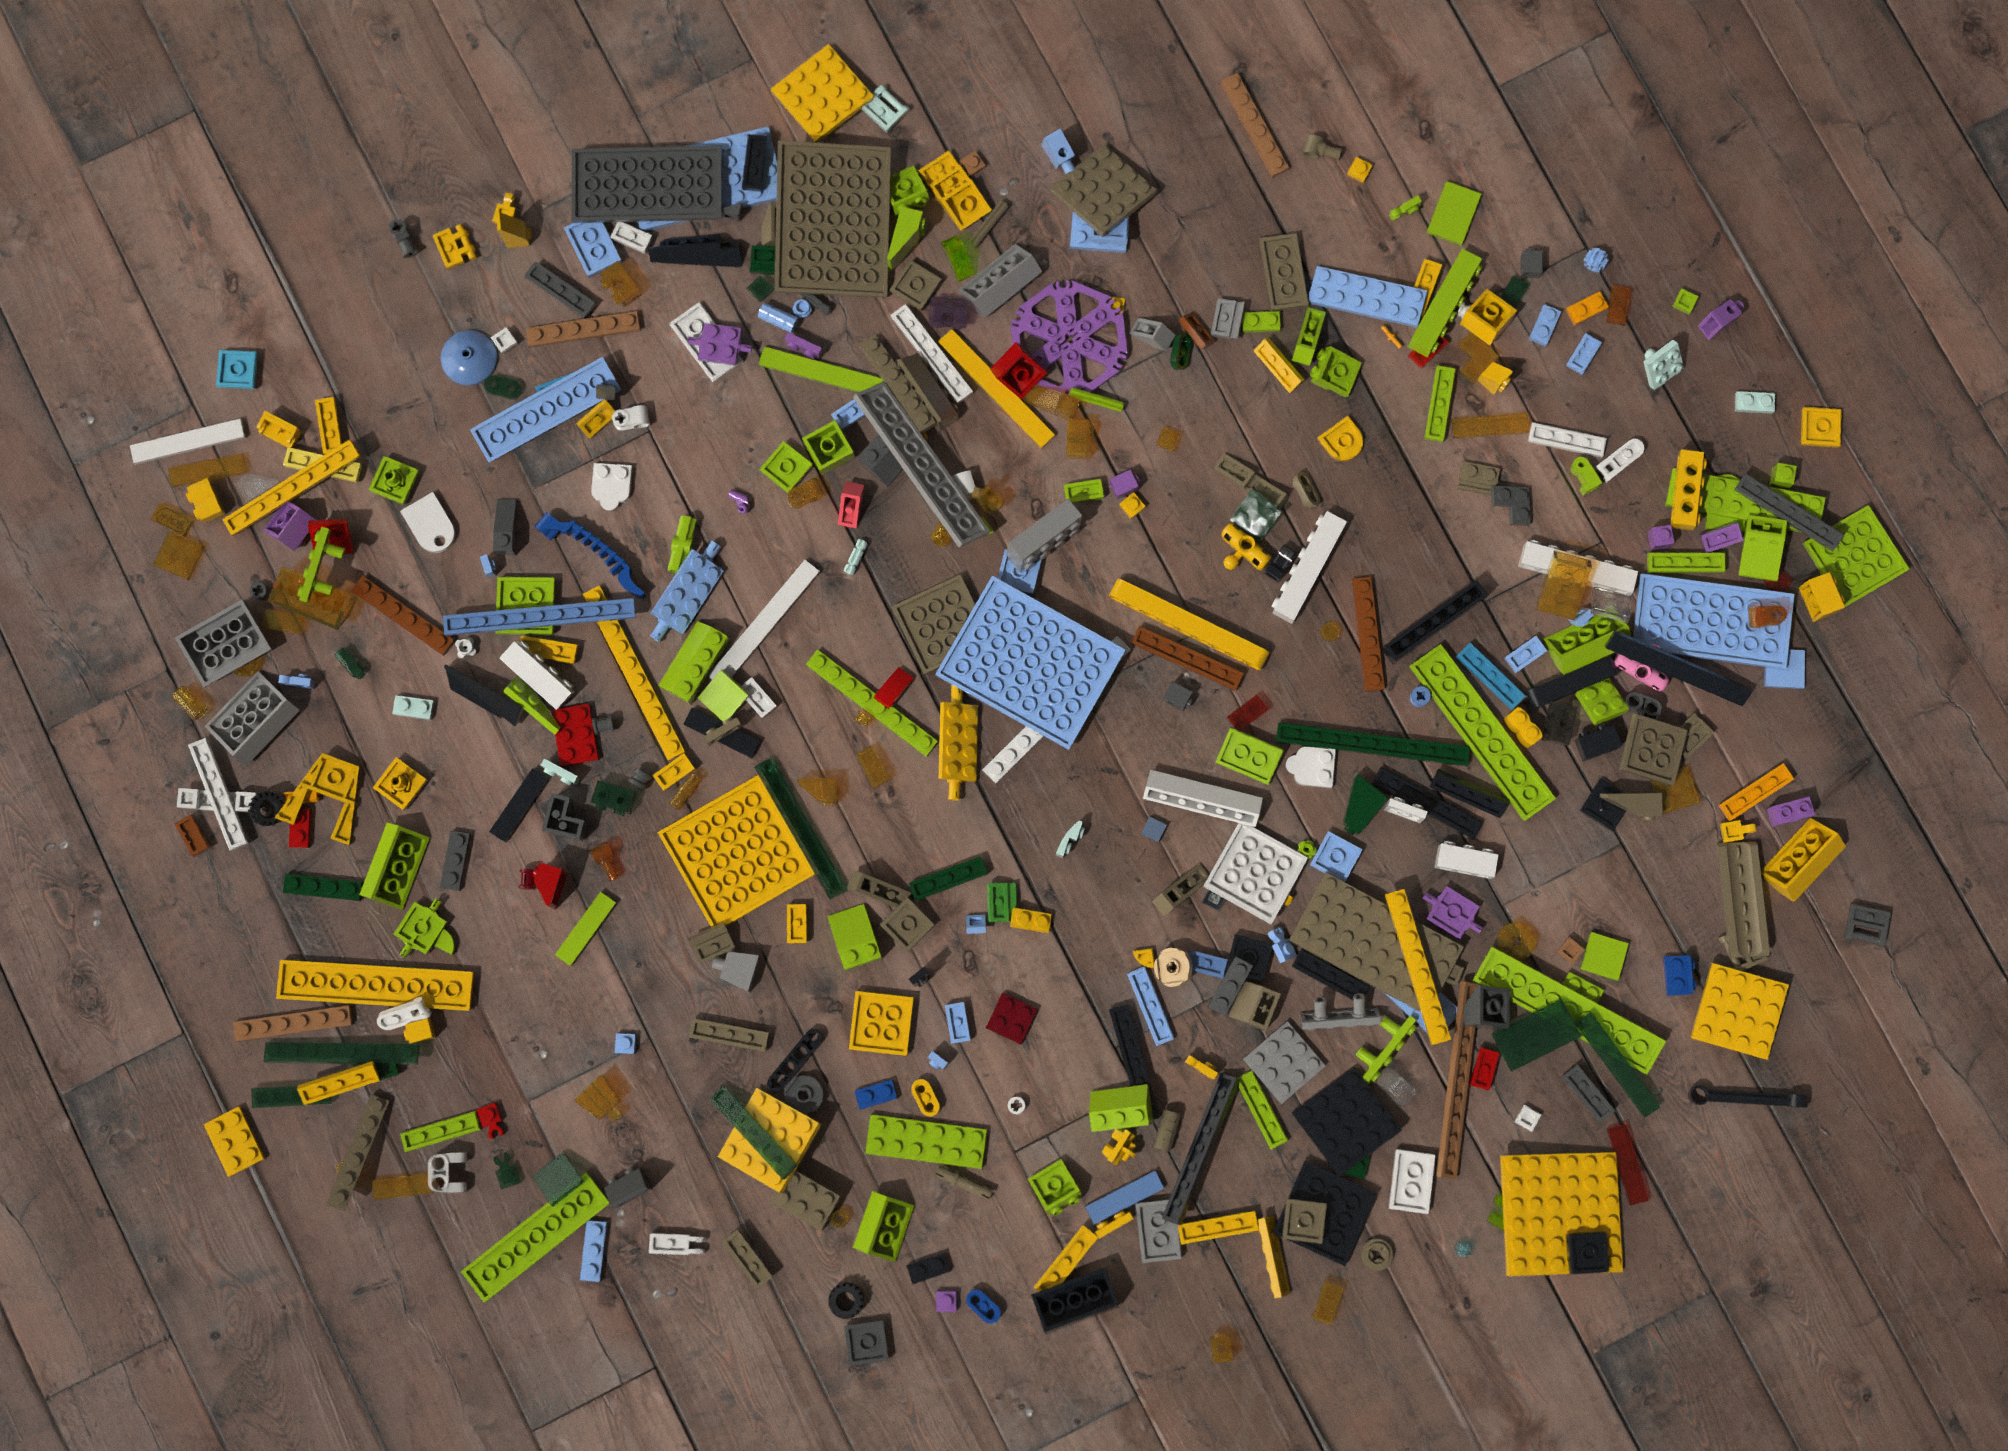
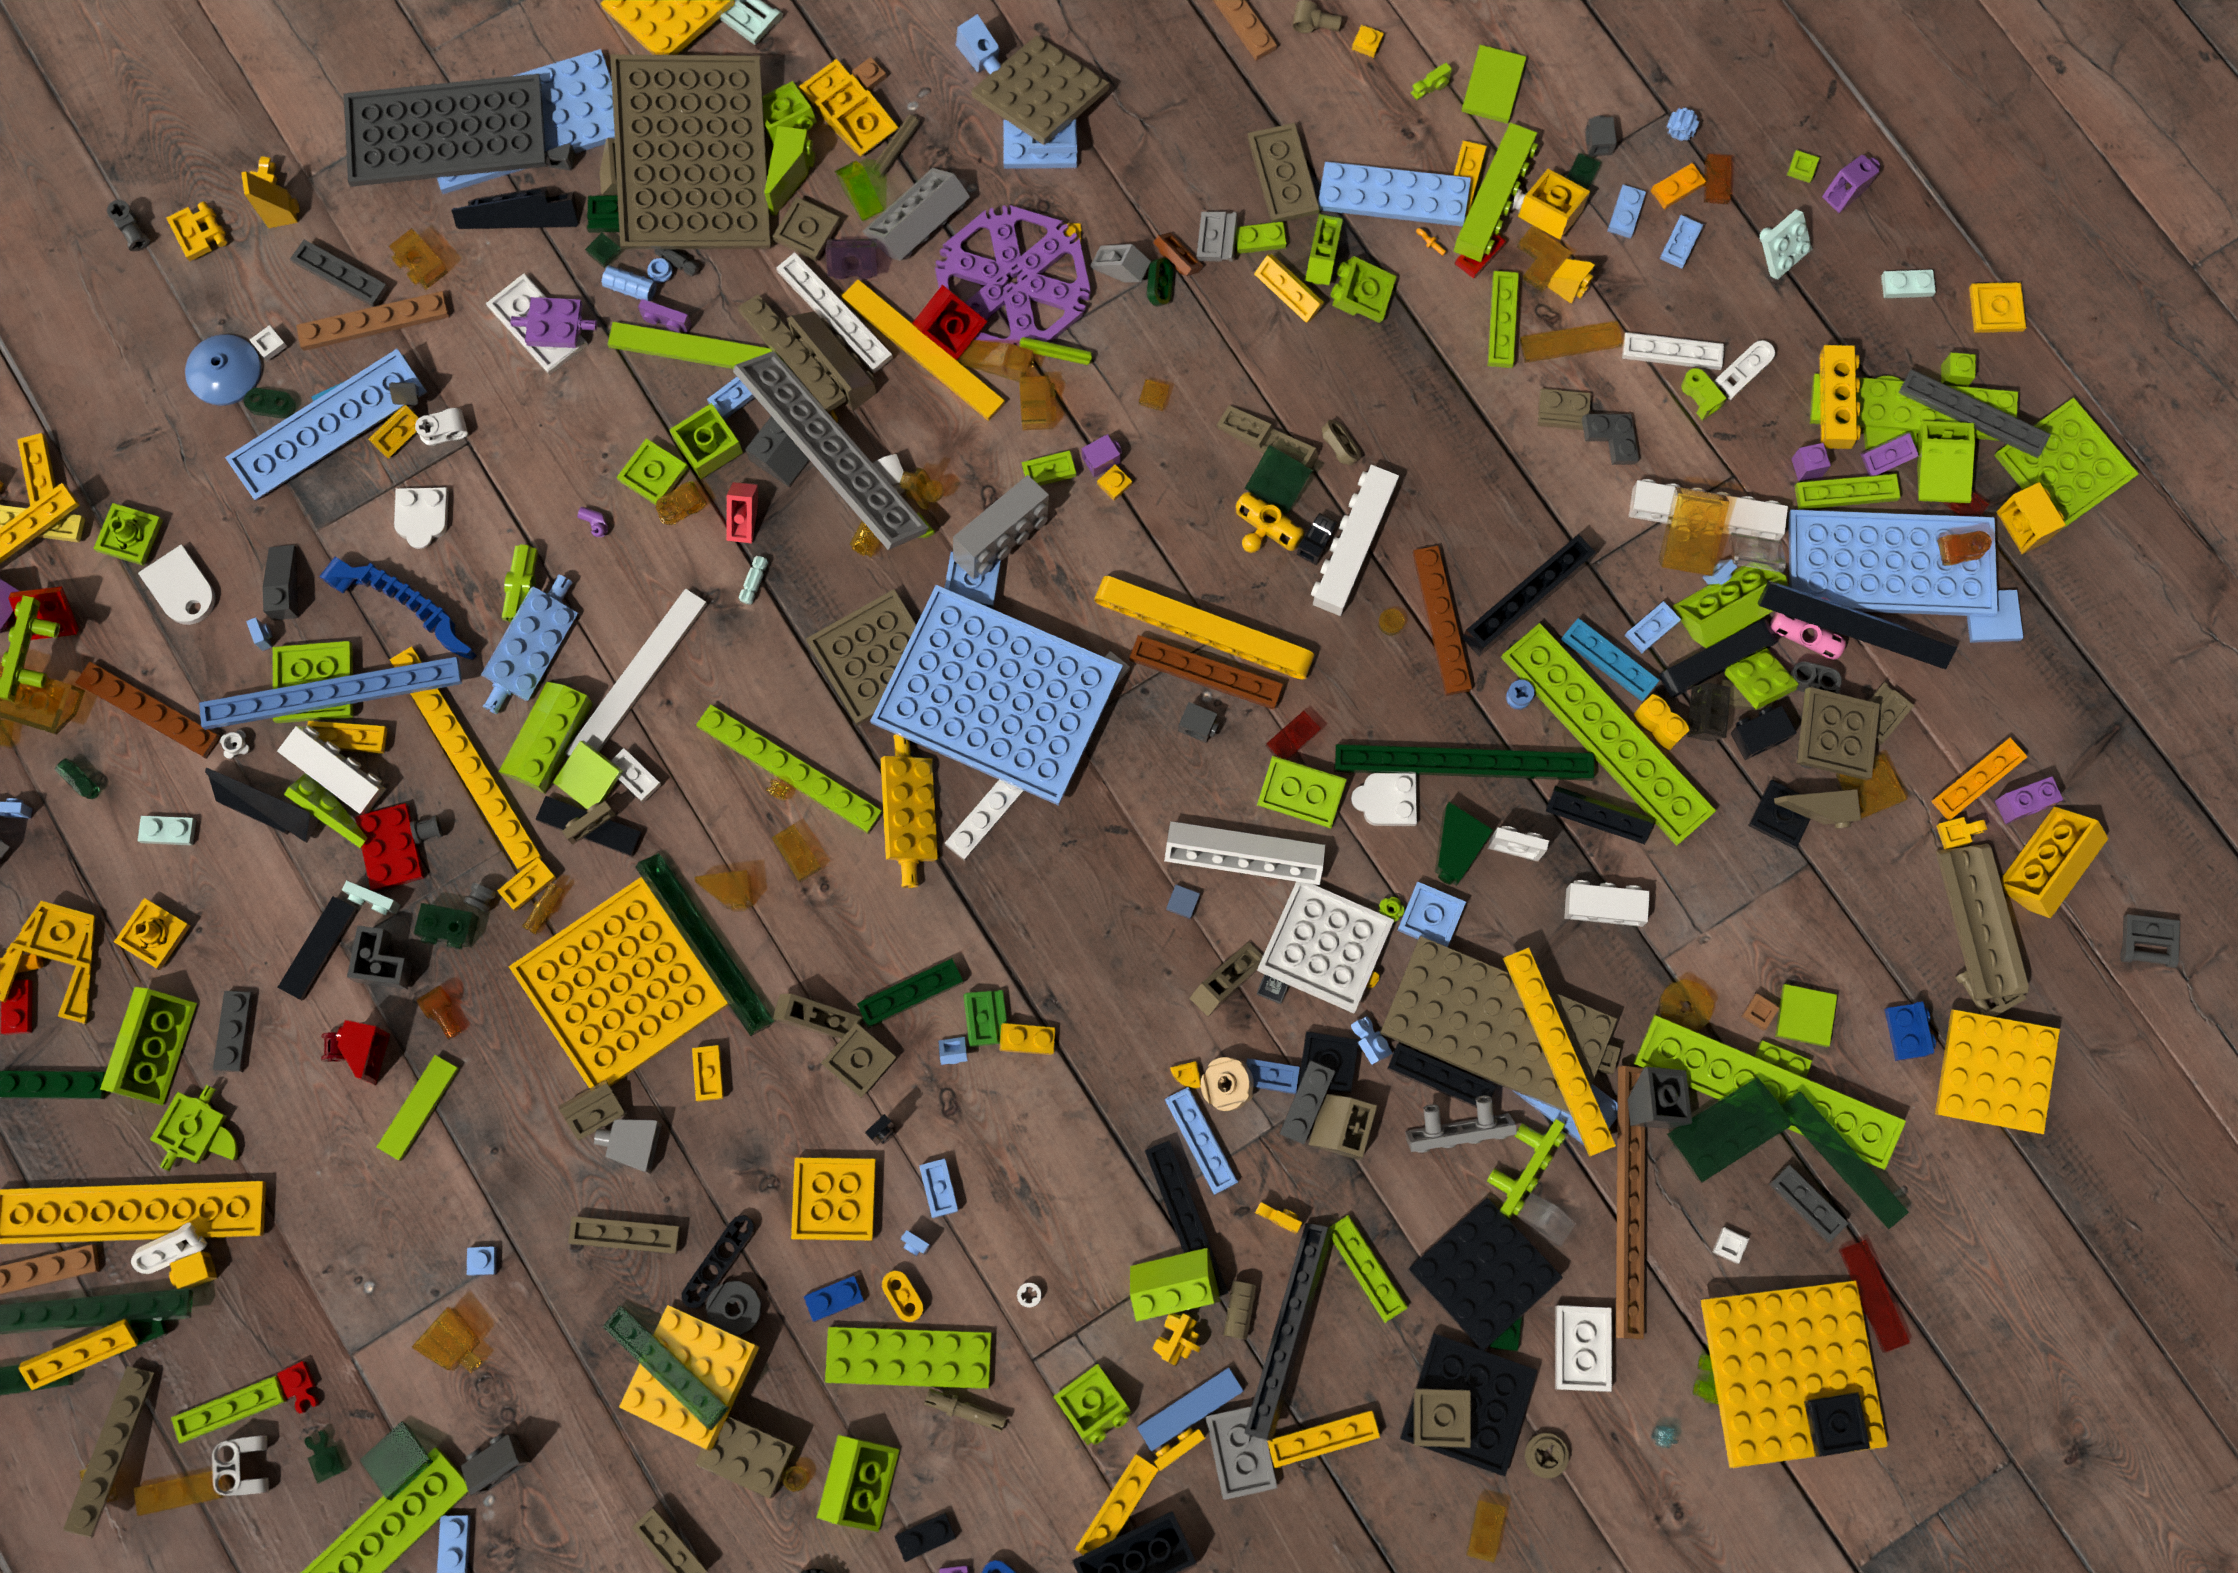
camera: 10 degrees left, 5 degrees down
light blue plate [564,222,622,278] -> none
white plate [610,222,653,254] -> none
white hinge [649,1233,706,1255] -> none
black plate [741,134,767,192] -> none
lime slope [827,904,882,971] -> none
red slope [874,667,914,709] -> none
dark red plate [986,993,1037,1045] -> none
light aqua slope [1056,821,1085,858] -> none
light grey plate [1243,1021,1325,1104] -> none
yellow plate [1258,1216,1290,1298] -> none
yellow tile [1317,416,1363,461] -> none
black tile [1371,767,1483,840] -> none
medium lavender plate [1422,886,1483,940] -> none
red plate [1469,1047,1499,1091] -> none
black piece [1688,1085,1808,1108] -> none

